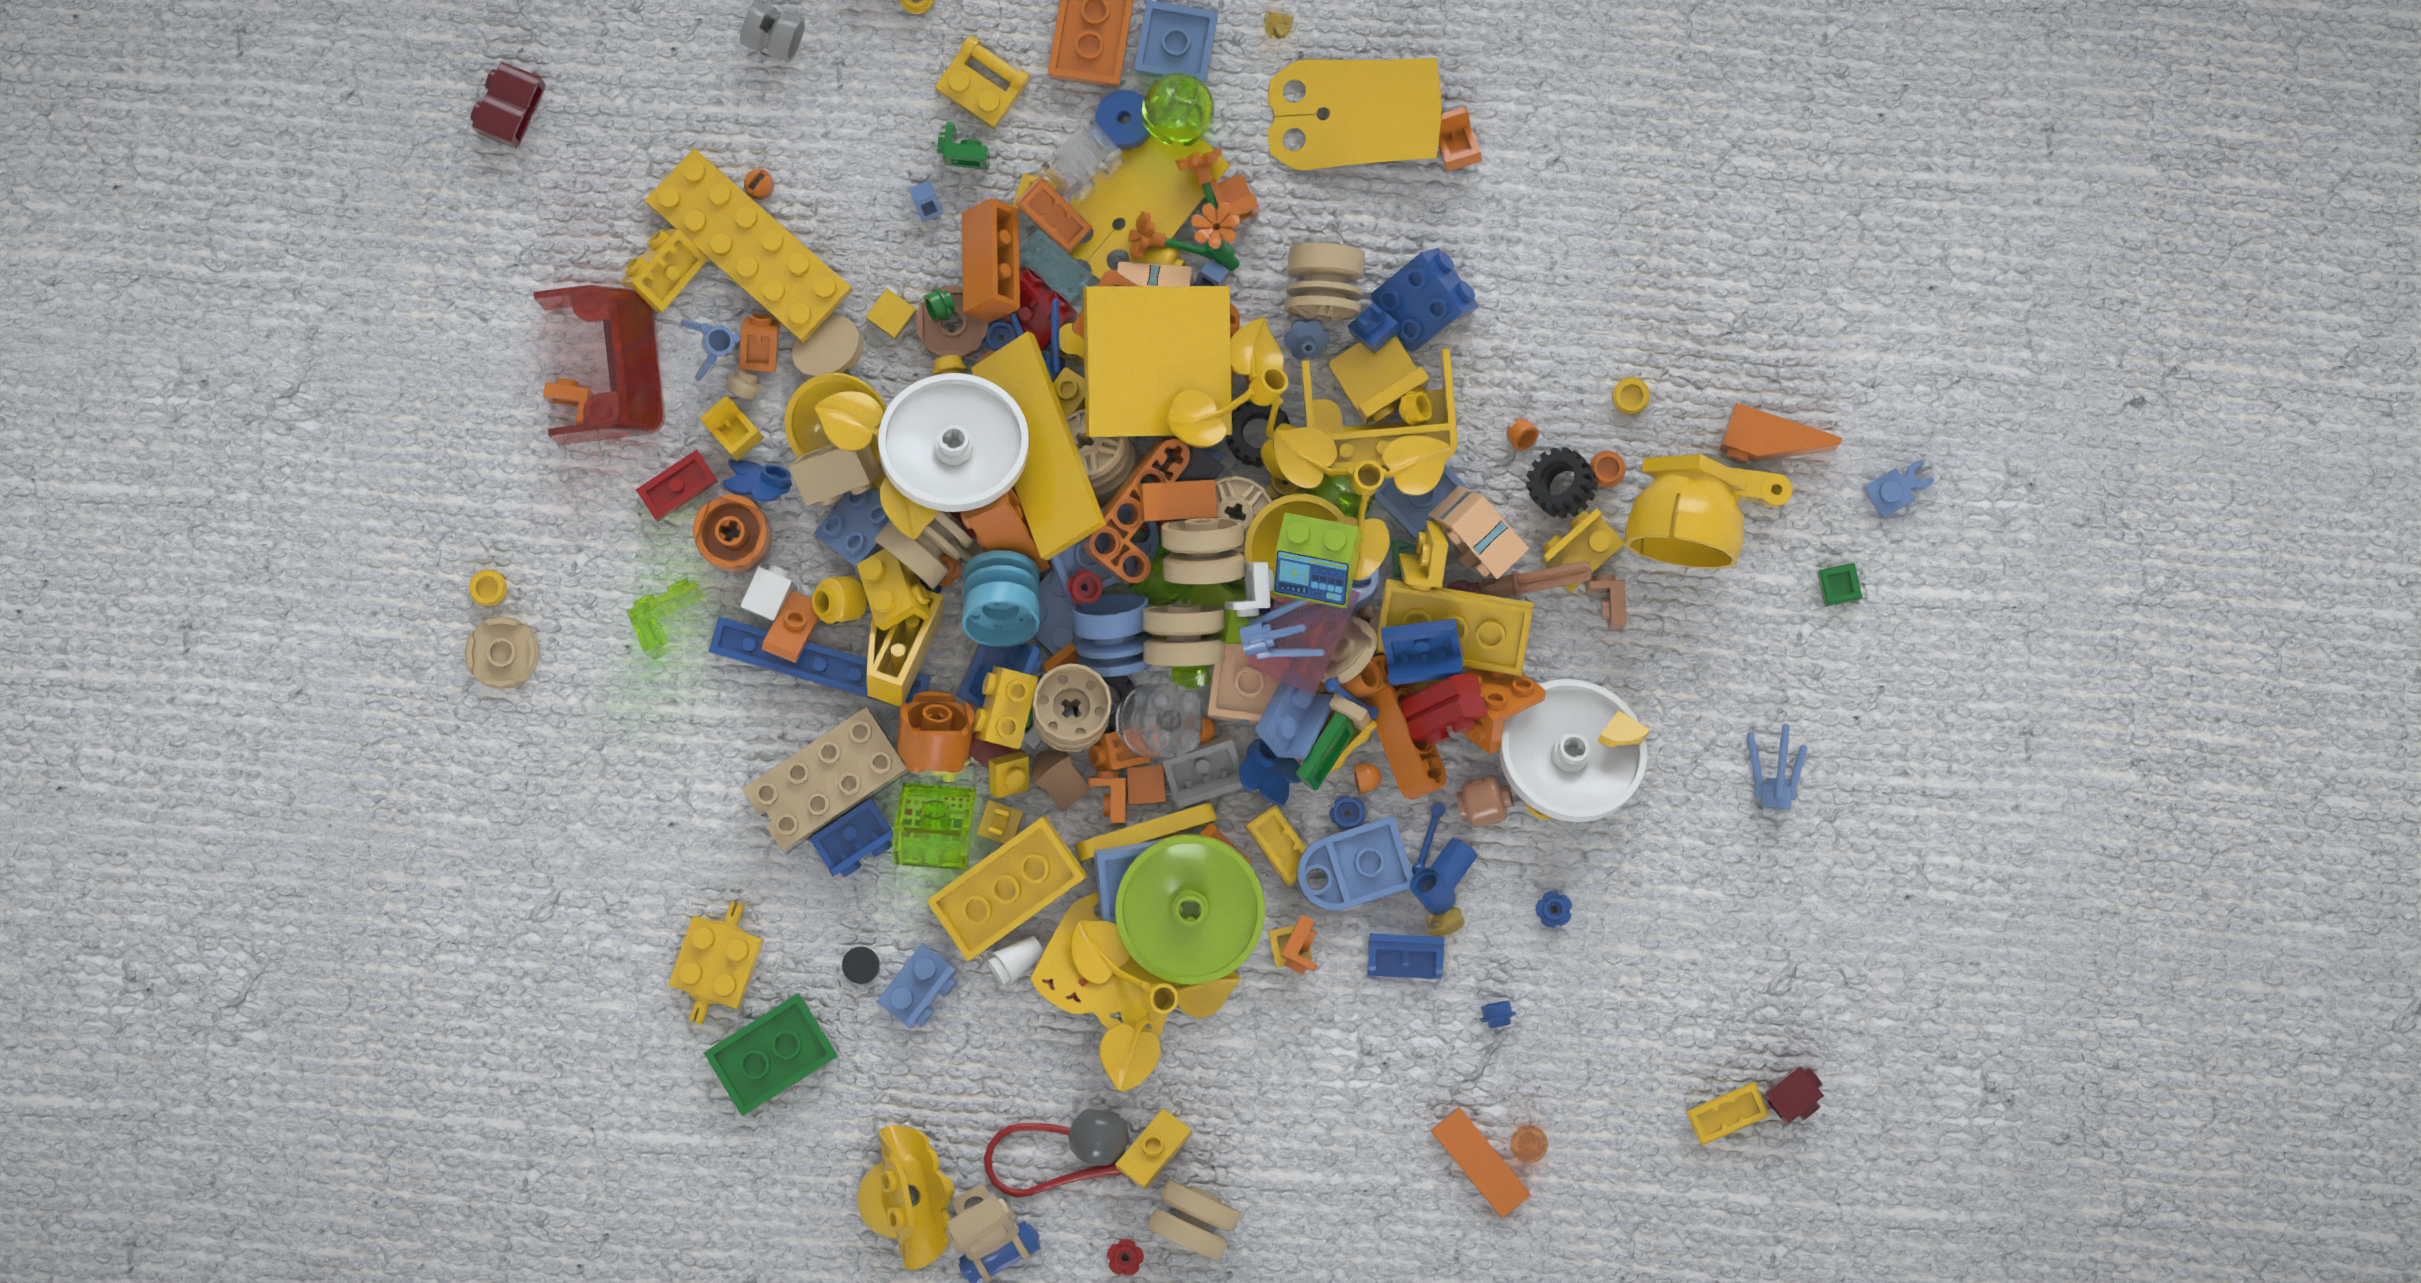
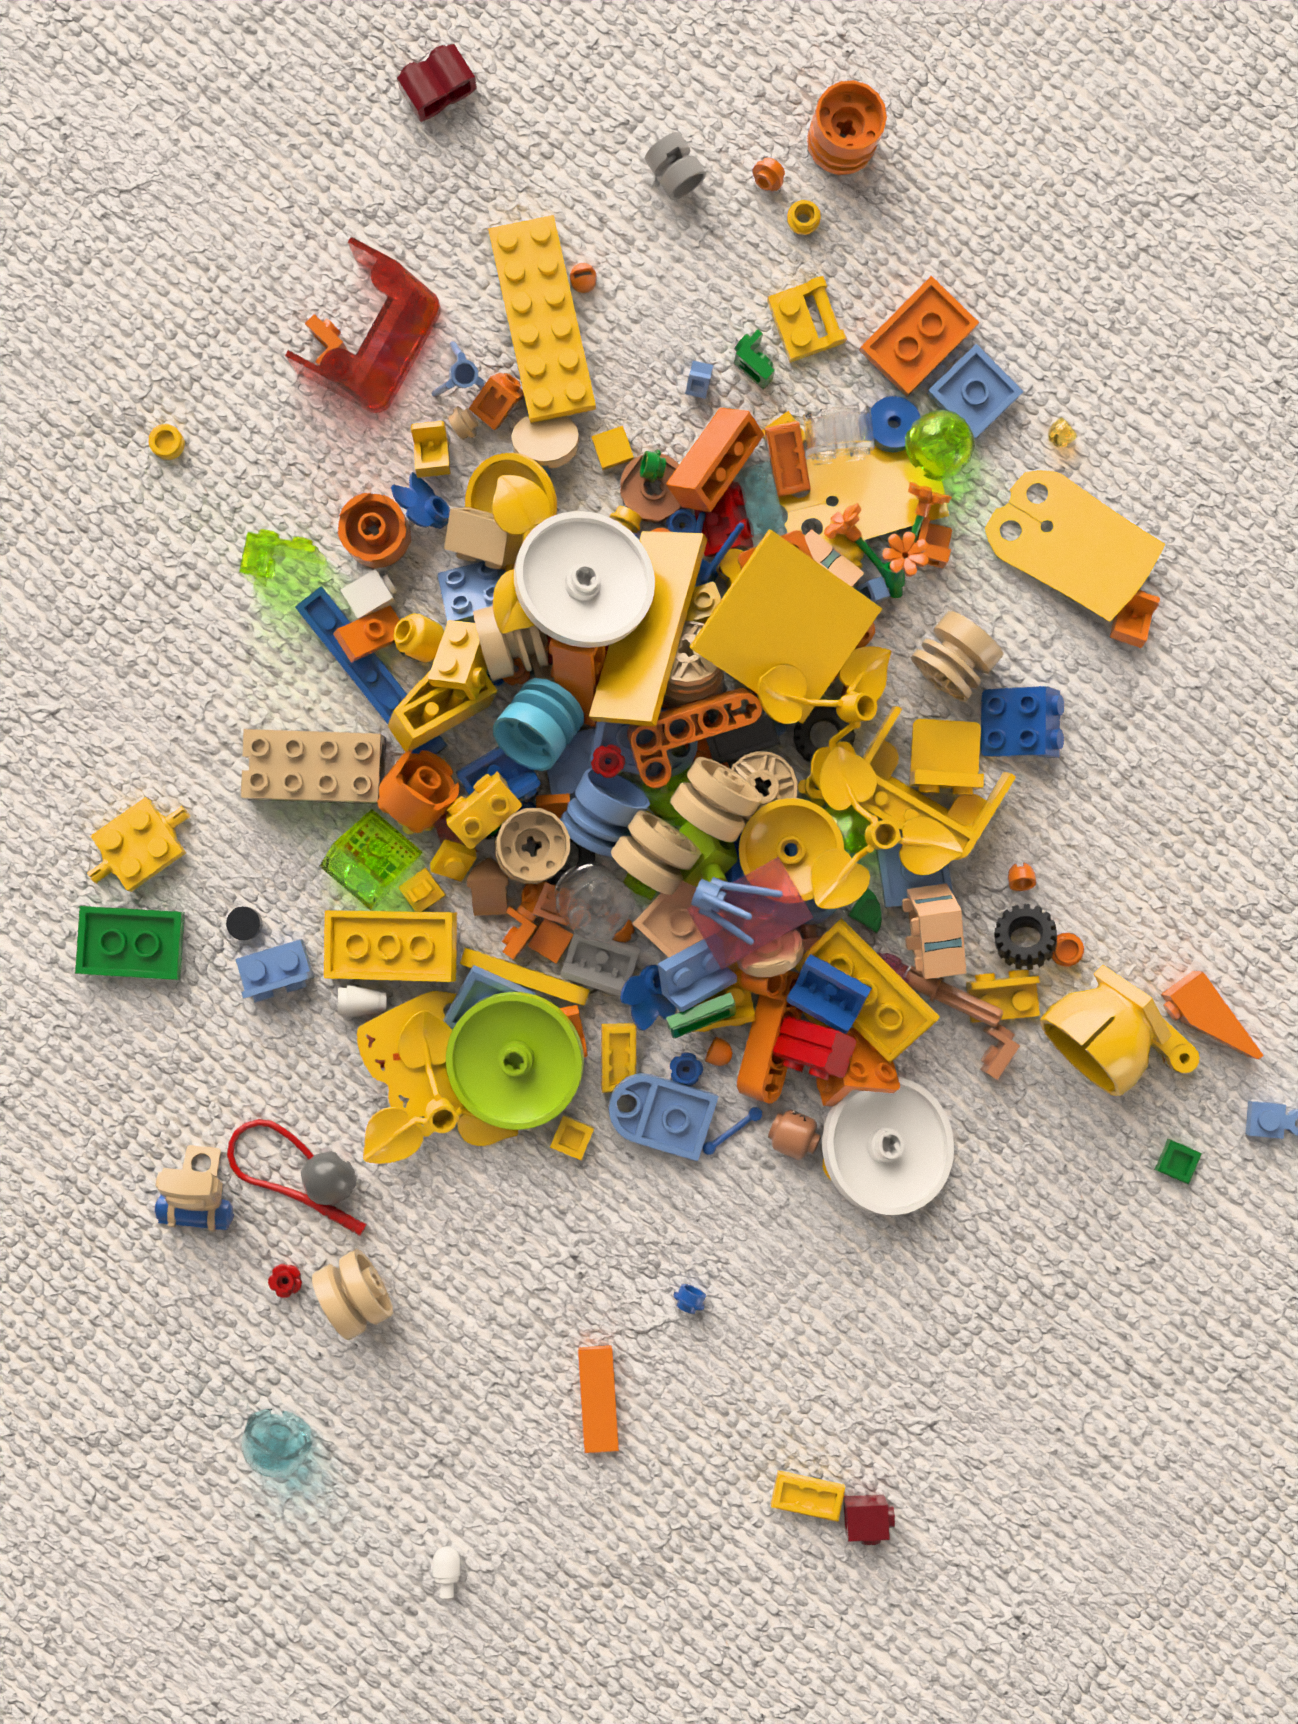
camera: 30 degrees right, 5 degrees up
tan tile [465,616,540,690] -> none
yellow bracket [620,229,708,312] -> none
red plate [636,450,719,522] -> none
blue bracket [809,797,896,878] -> none
yellow piece [857,1125,954,1270] -> none
yellow plate [1115,1108,1193,1190] -> none
orange tile [1140,480,1217,521] -> none
white bracket [1225,562,1274,617] -> none
slope [1273,512,1363,609] -> none
orange bracket [1280,914,1318,975] -> none
medium blue plant [1284,319,1330,359] -> none
blue hinge [1324,678,1379,719] -> none
tan tile [1329,693,1371,731] -> none
blue tile [1348,303,1401,354] -> none
blue hinge [1367,933,1445,979] -> none
yellow bracket [1398,520,1448,591] -> none
yellow plate [1399,391,1432,426] -> none
blue piece [1410,837,1478,915] -> none
clear yellow tile [1426,907,1465,937] -> none
clear orange plate [1510,1125,1548,1163] -> none
blue plate [1535,891,1572,928] -> none
yellow tile [1598,710,1650,747] -> none
yellow tile [1612,377,1650,416] -> none
medium blue plant [1747,724,1807,809] -> none

